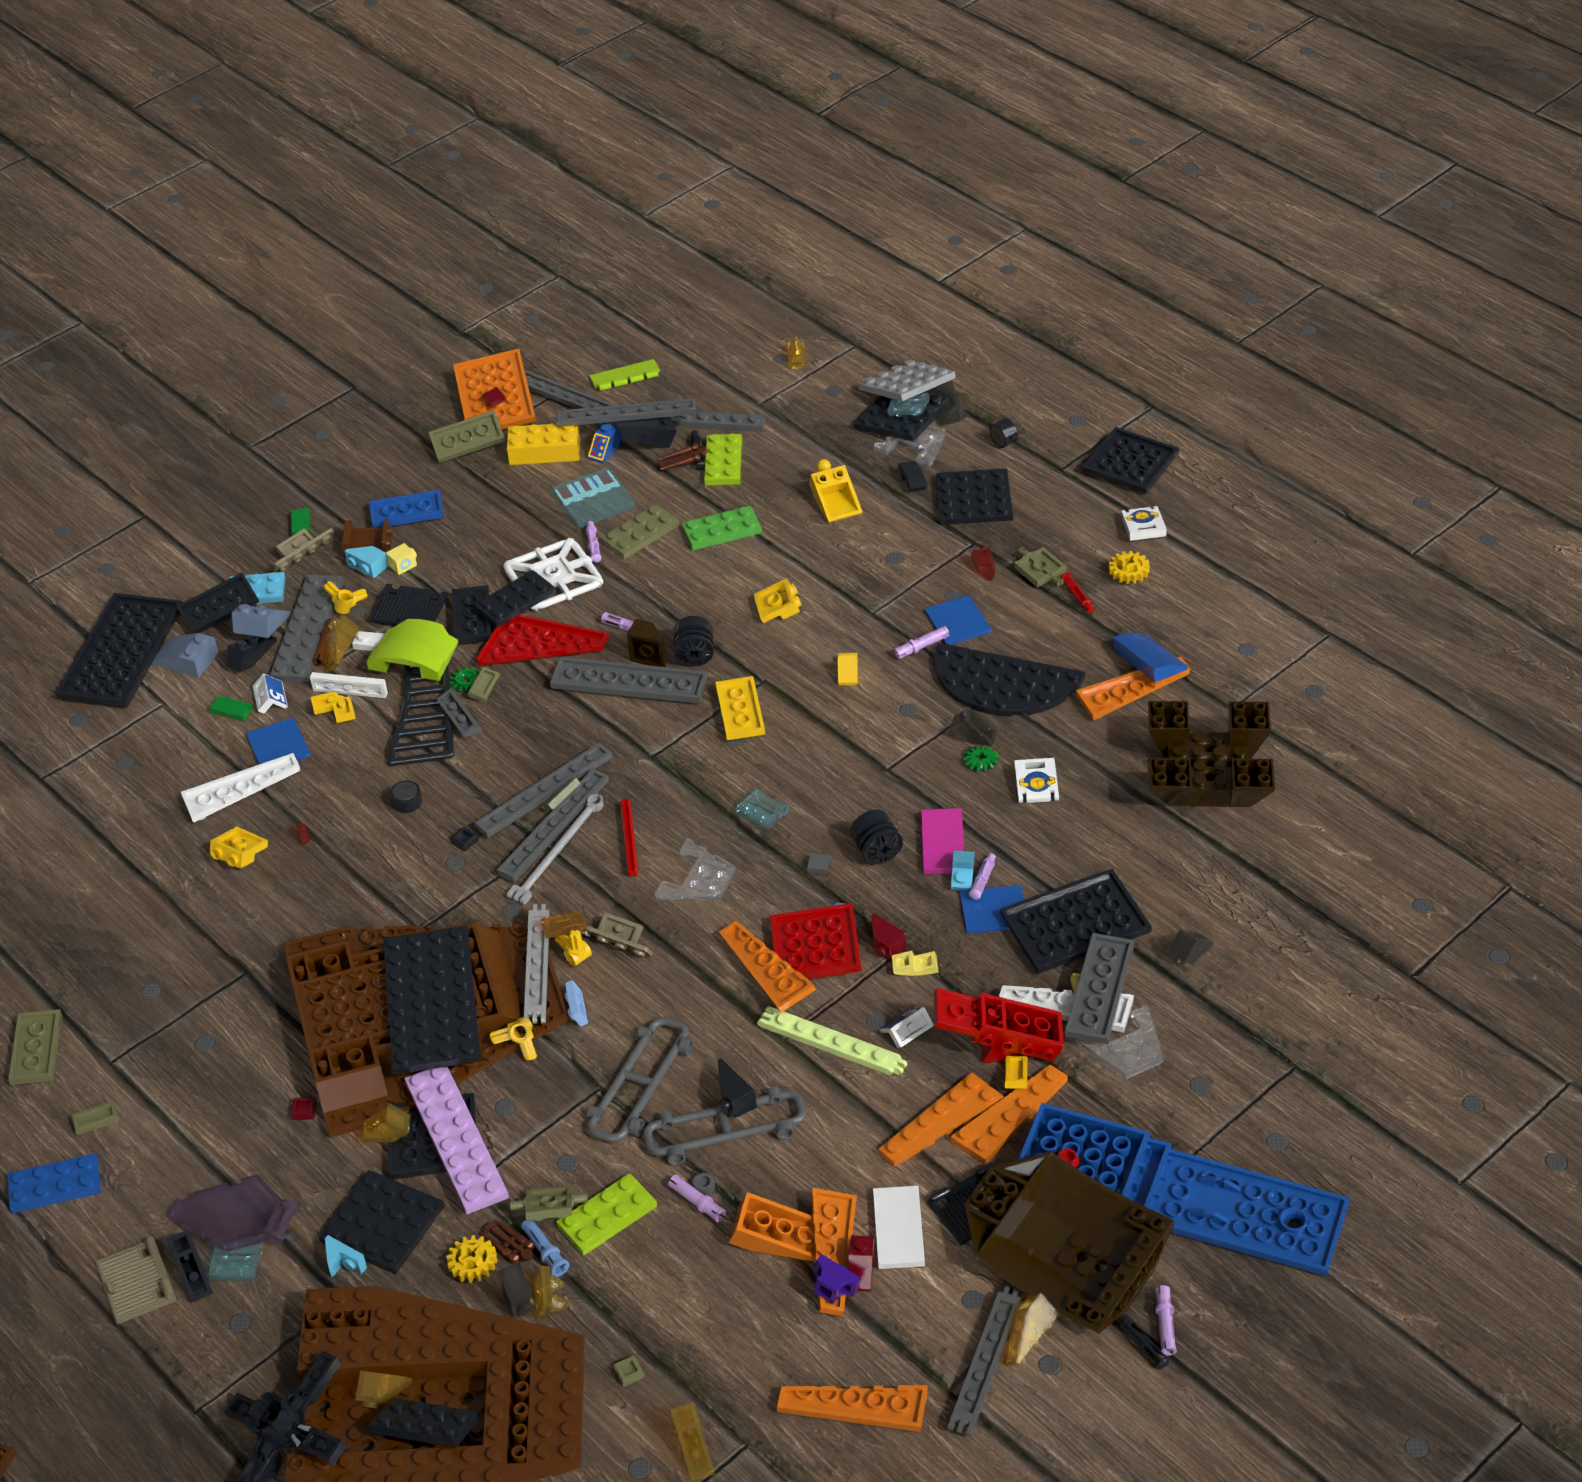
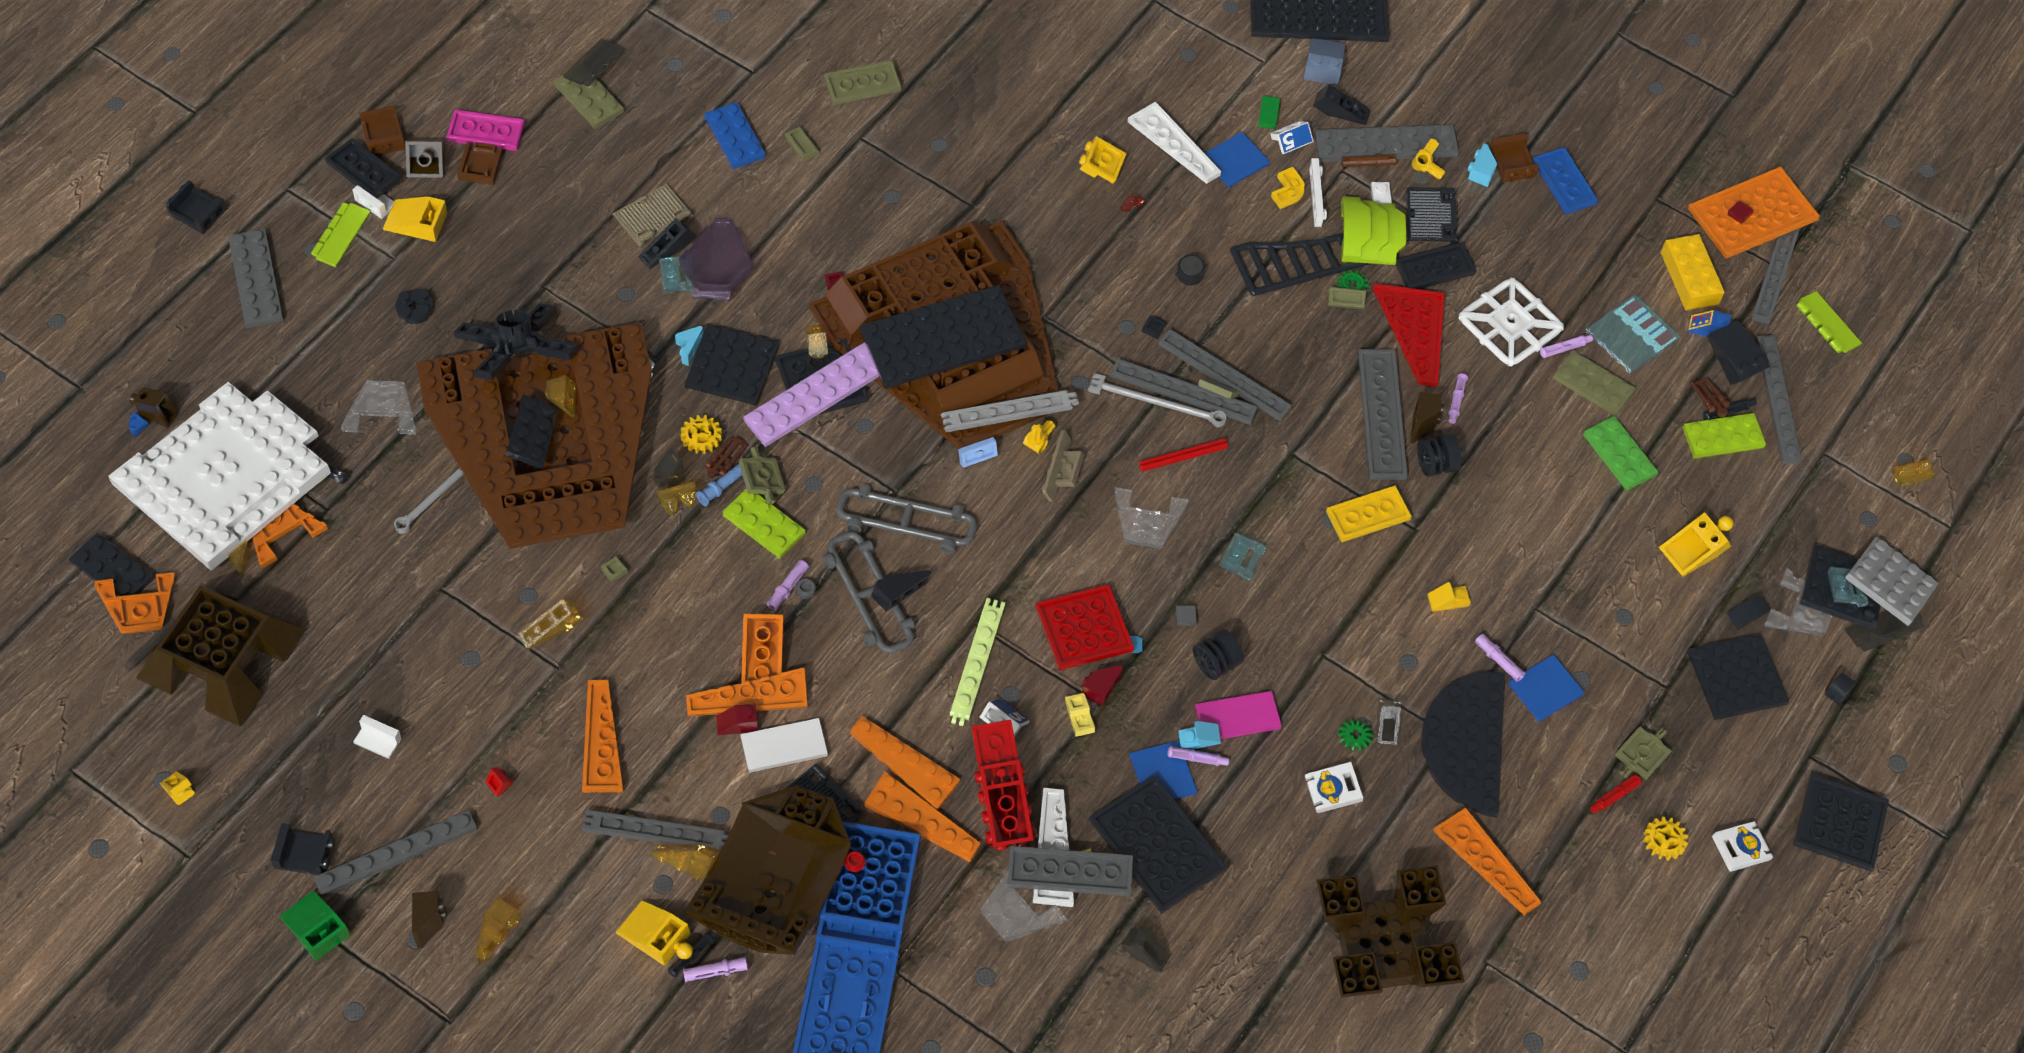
camera: 70 degrees right, 15 degrees up
black plate [176,572,259,634] -> none
medium azure plate [230,572,286,604] -> none
sand blue slope [232,604,291,638] -> none
dark tan bracket [273,528,334,573] -> none
green tile [291,508,311,536] -> none
clear yellow slope [326,615,360,673] -> none
light yellow brick [386,543,417,575] -> none
olive plate [428,410,505,463] -> none
dark grey slope [436,688,483,738] -> none
black plate [474,570,556,628] -> none
yellow axle [490,1017,537,1061] -> none
clear orange tile [541,911,587,939] -> none
dark grey tile [556,398,696,427] -> none
orange wing [719,921,816,1013] -> none
yellow plate [754,578,802,623] -> none
dark purple brick [813,1254,861,1304] -> none
clear red plate [971,546,995,581] -> none
yellow tile [1005,1056,1027,1089] -> none
blue slope [1113,633,1188,682] -> none
none -> yellow slope [616,901,693,966]

